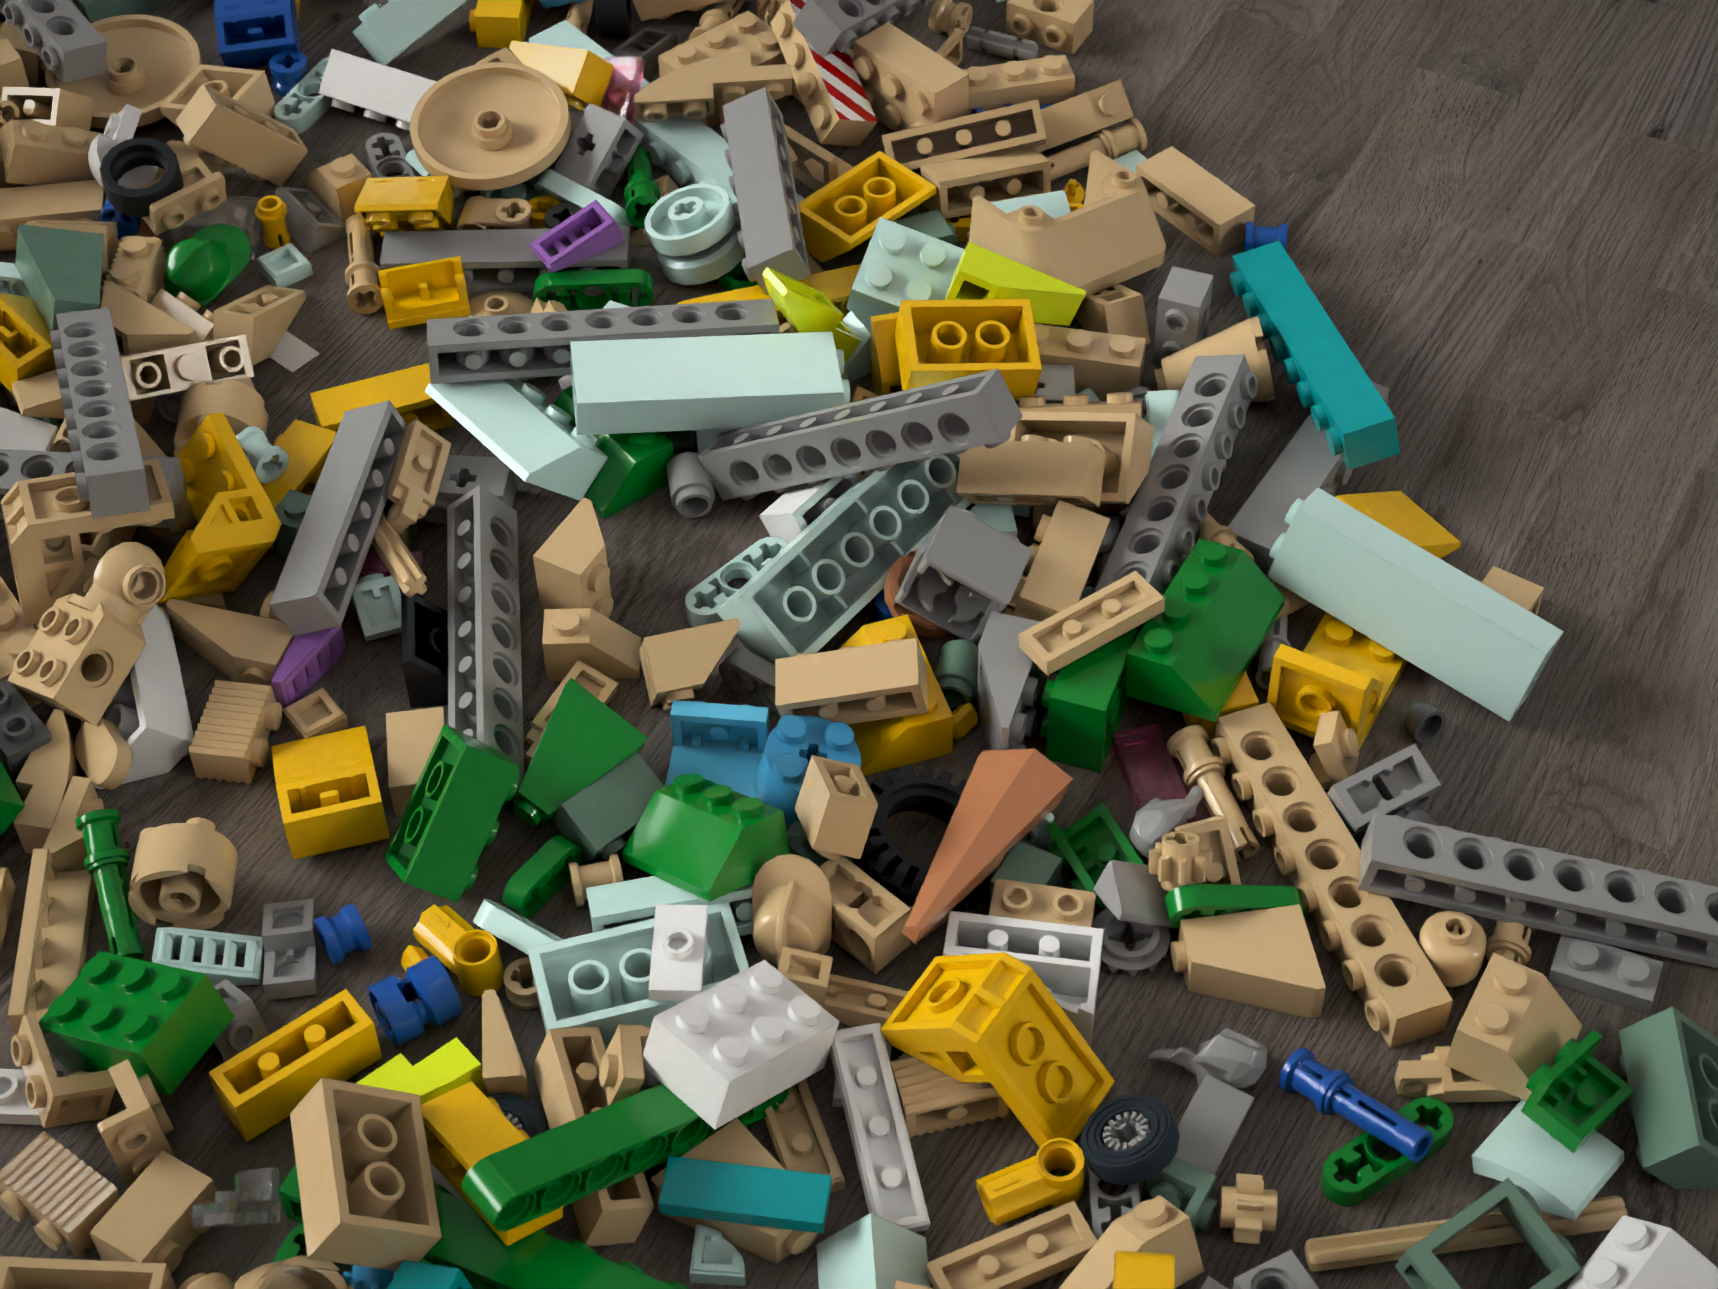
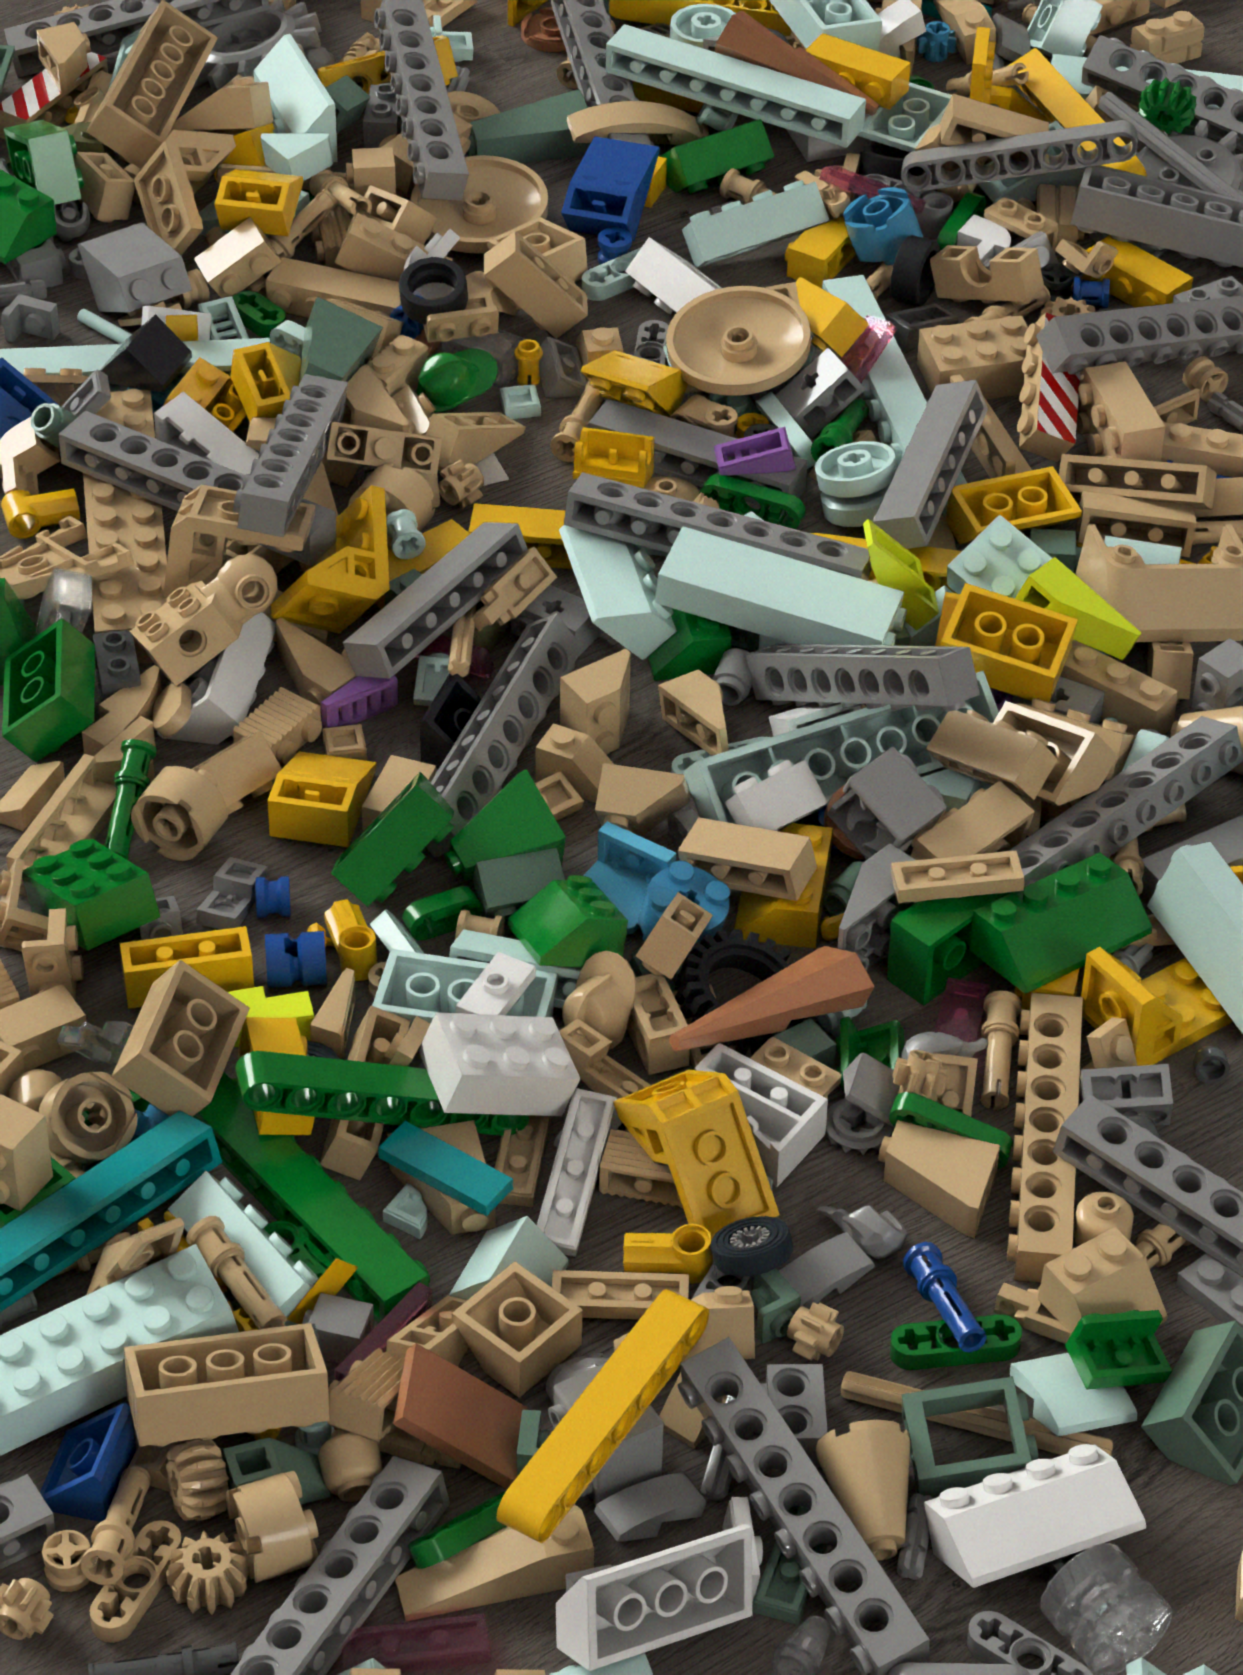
camera: 25 degrees right, 5 degrees down
light aqua slope [152,927,264,986] -> none
tan slope [634,52,792,122] -> none
none -> tan brick [192,731,282,815]
none -> tan gear [438,459,484,509]
none -> tan slope [658,669,729,756]
none -> white brick [725,760,828,831]

